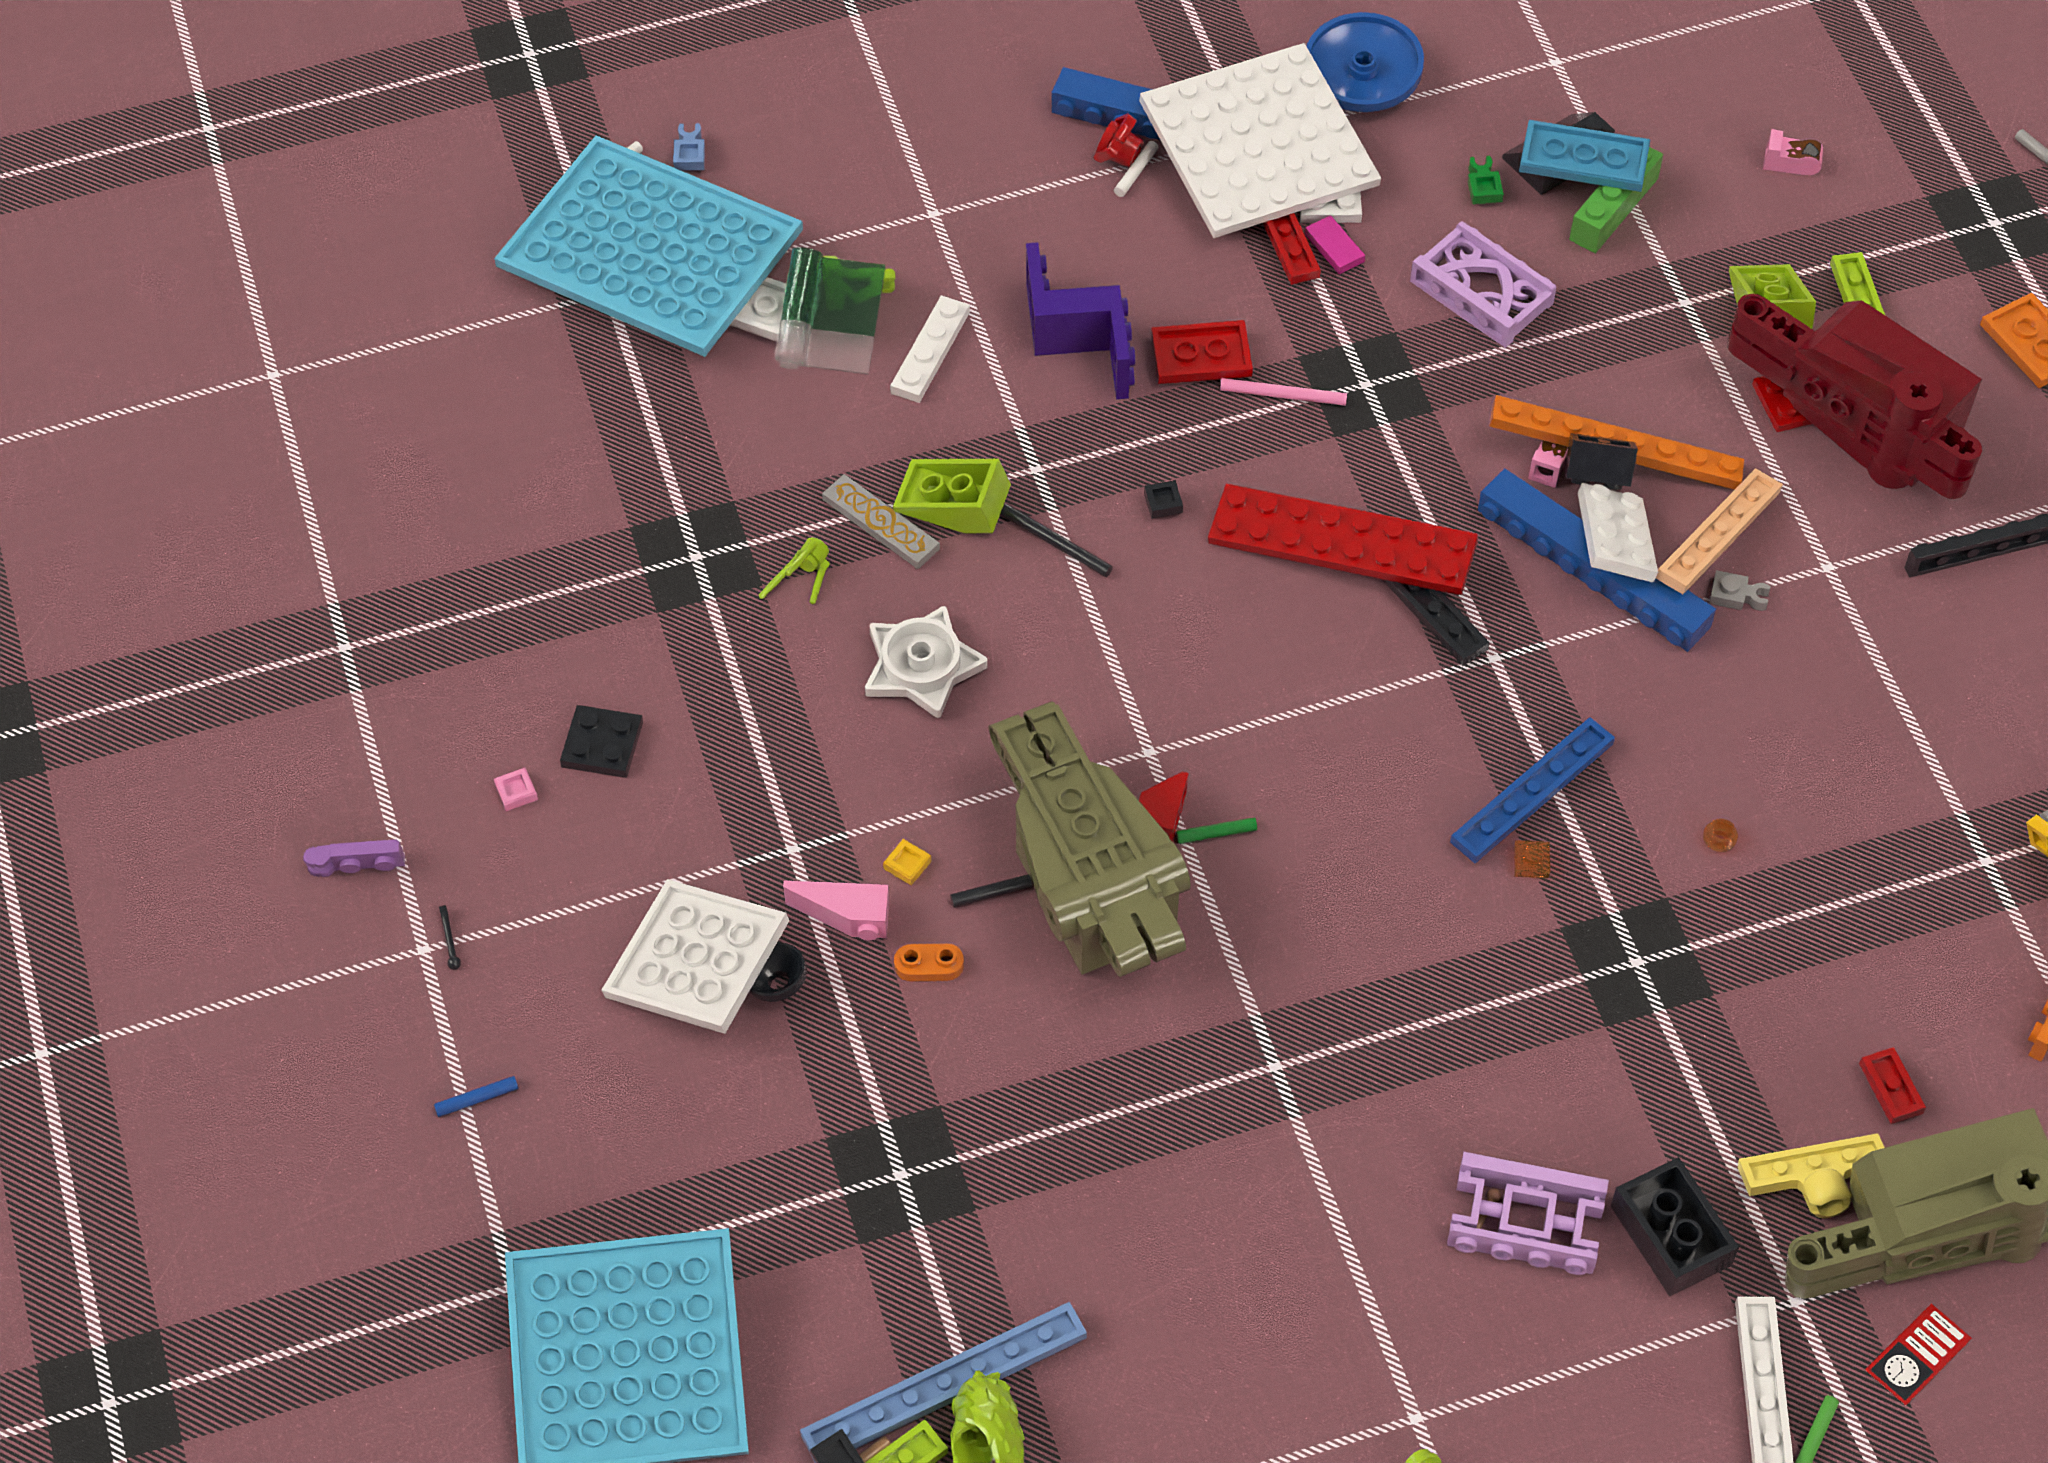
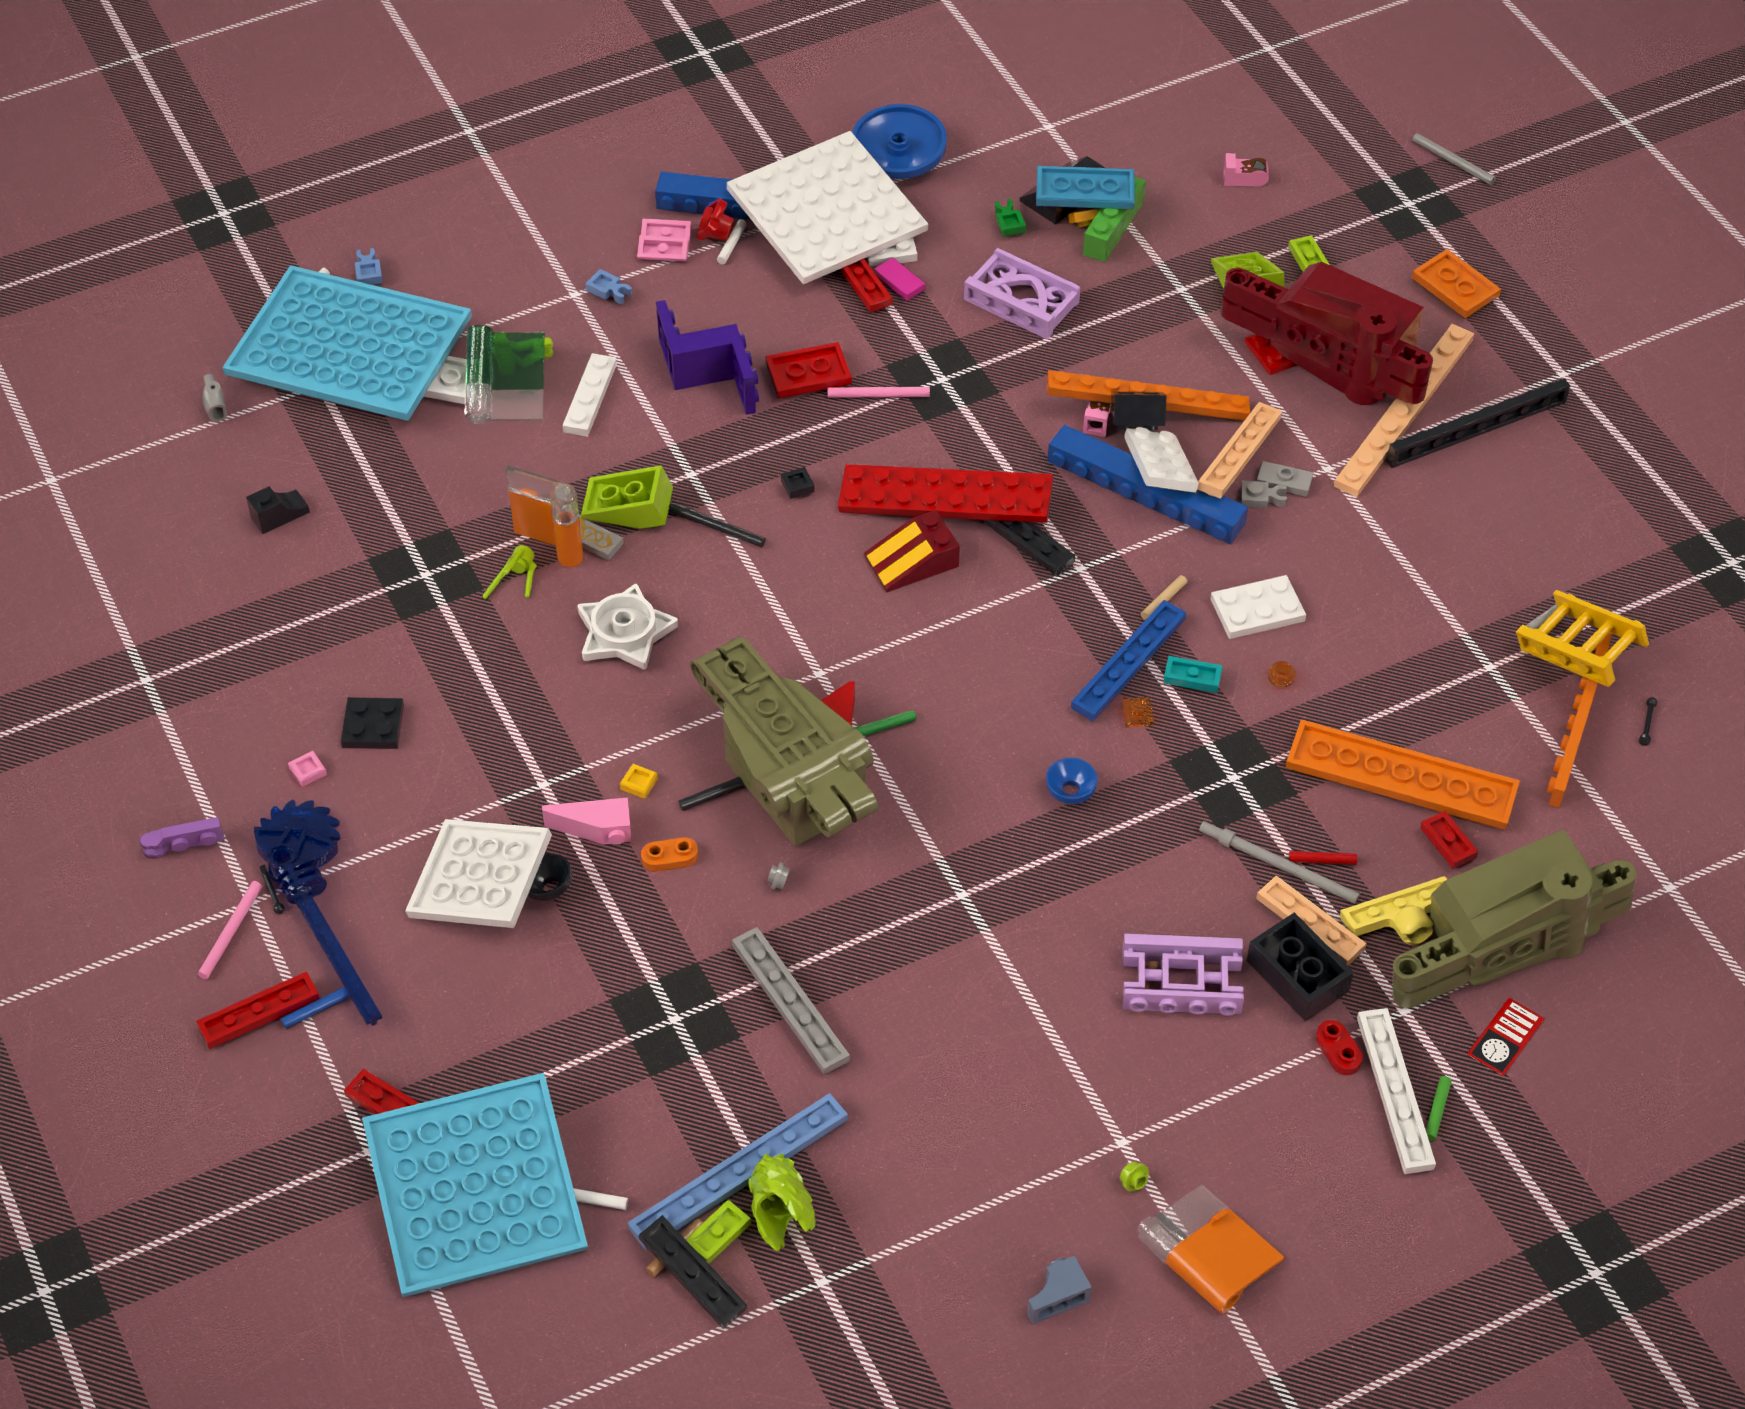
camera: 10 degrees left, 5 degrees down
none -> red plate [196,971,320,1050]
none -> bright pink bar [197,881,262,980]
none -> light grey piece [202,374,227,422]
none -> black arch [246,486,310,534]
none -> clear blue piece [254,800,382,1026]
none -> red plate [344,1069,419,1115]
none -> door [506,465,584,567]
none -> white piece [573,1188,628,1210]
none -> medium blue plate [585,269,632,304]
none -> bright pink slope [637,219,692,262]
none -> light grey plate [732,927,850,1075]
none -> light grey plate [767,862,790,890]
none -> dark red slope [864,509,960,592]
none -> blue piece [1046,757,1098,804]
none -> light orange plate [1068,209,1098,227]
none -> tan piece [1141,575,1187,620]
none -> teal plate [1163,656,1223,693]
none -> light grey bar [1199,821,1360,904]
none -> white plate [1210,575,1306,639]
none -> light nougat plate [1256,876,1366,966]
none -> light grey plate [1257,461,1314,497]
none -> orange plate [1285,719,1520,830]
none -> red piece [1288,851,1357,865]
none -> red plate [1316,1020,1363,1075]
none -> light nougat plate [1334,324,1474,497]

